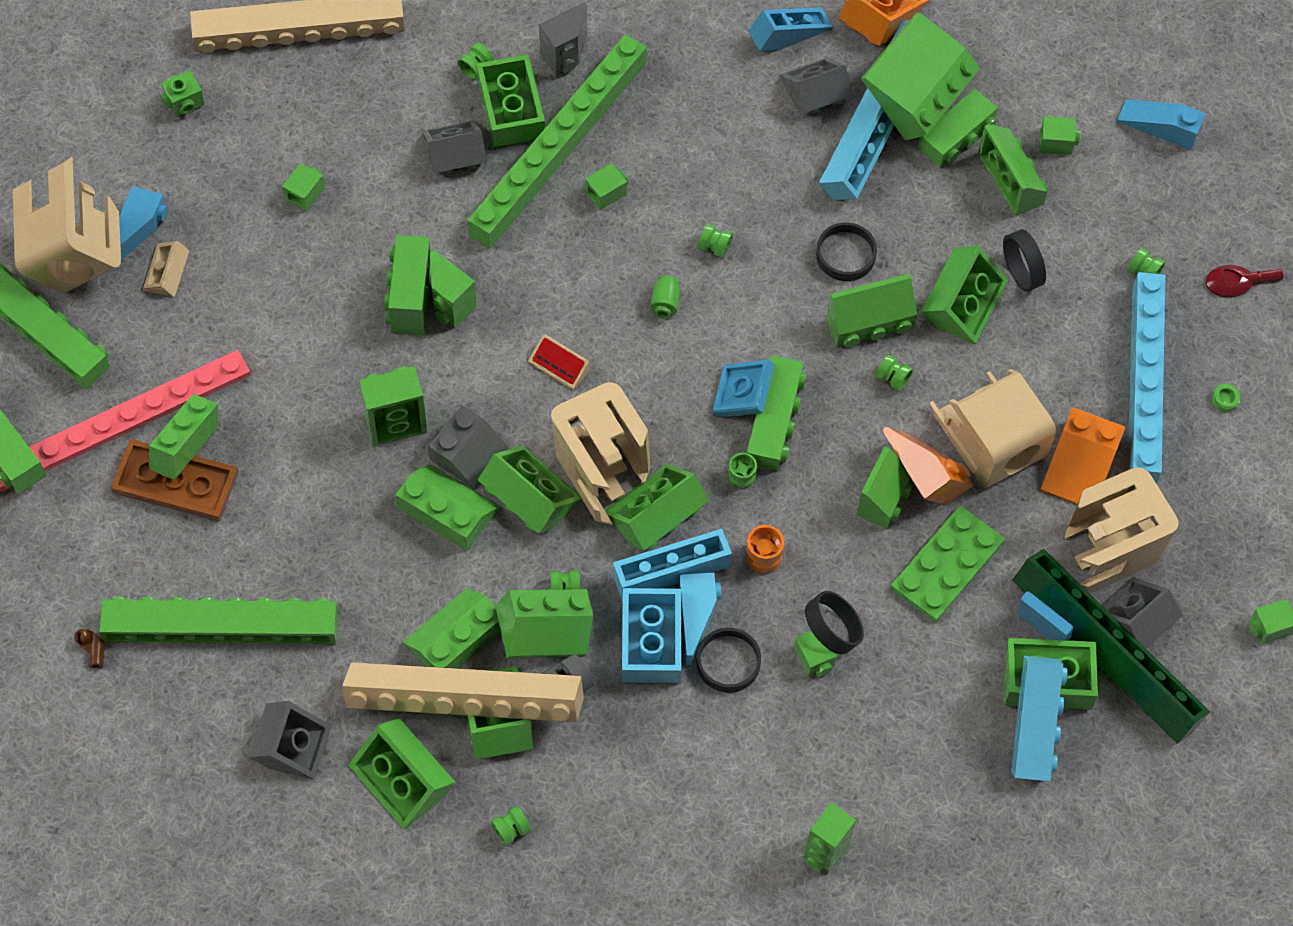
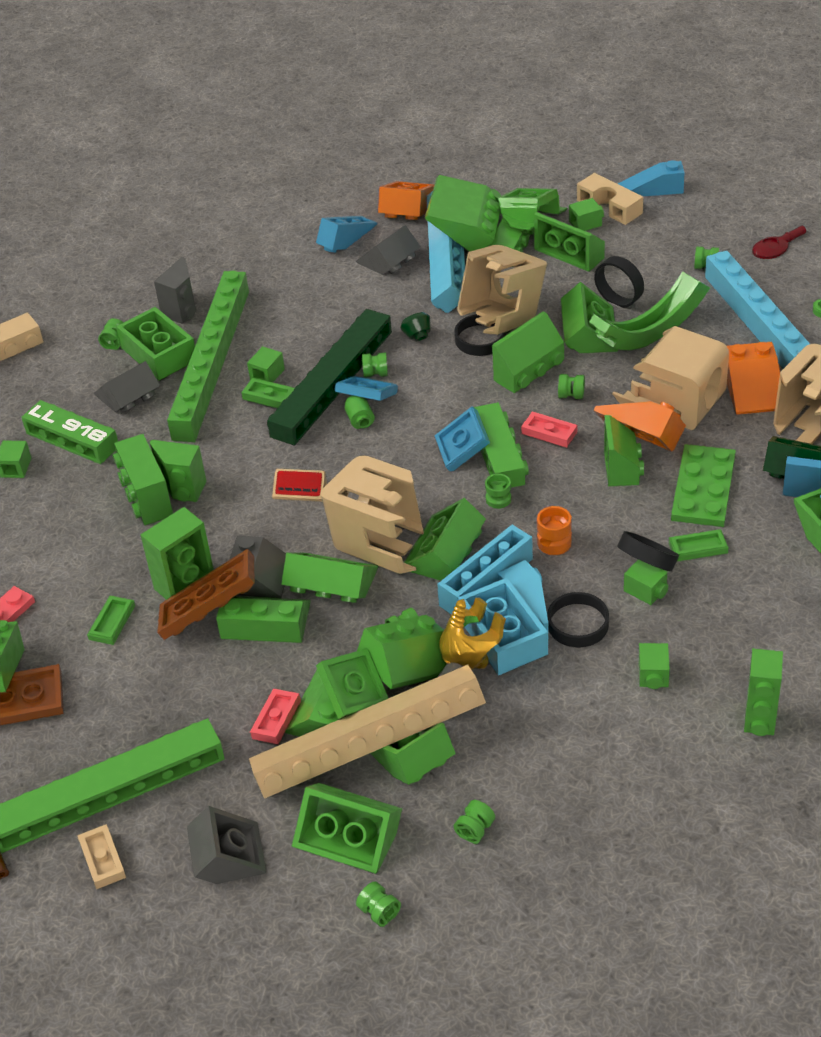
camera: 20 degrees left, 20 degrees down
none -> bright green brick [22,400,118,464]
none -> tan plate [77,824,126,889]
none -> bright green tile [87,596,136,645]
none -> dark orange plate [157,549,255,640]
none -> bright green plate [242,378,294,408]
none -> coral plate [250,689,301,745]
none -> dark green brick [267,309,392,446]
none -> bright green plate [316,649,388,720]
none -> dark azure tile [335,376,398,401]
none -> bright green wheel [356,881,401,927]
none -> dark green cone [400,312,431,342]
none -> pearl gold piece [439,598,506,670]
none -> tan piece [457,245,547,335]
none -> bright green piece [498,188,567,230]
none -> coral plate [521,411,577,448]
none -> tan arch [577,173,643,225]
none -> bright green arch [589,271,710,350]
none -> bright green brick [638,643,670,689]
none -> bright green tile [669,529,729,561]

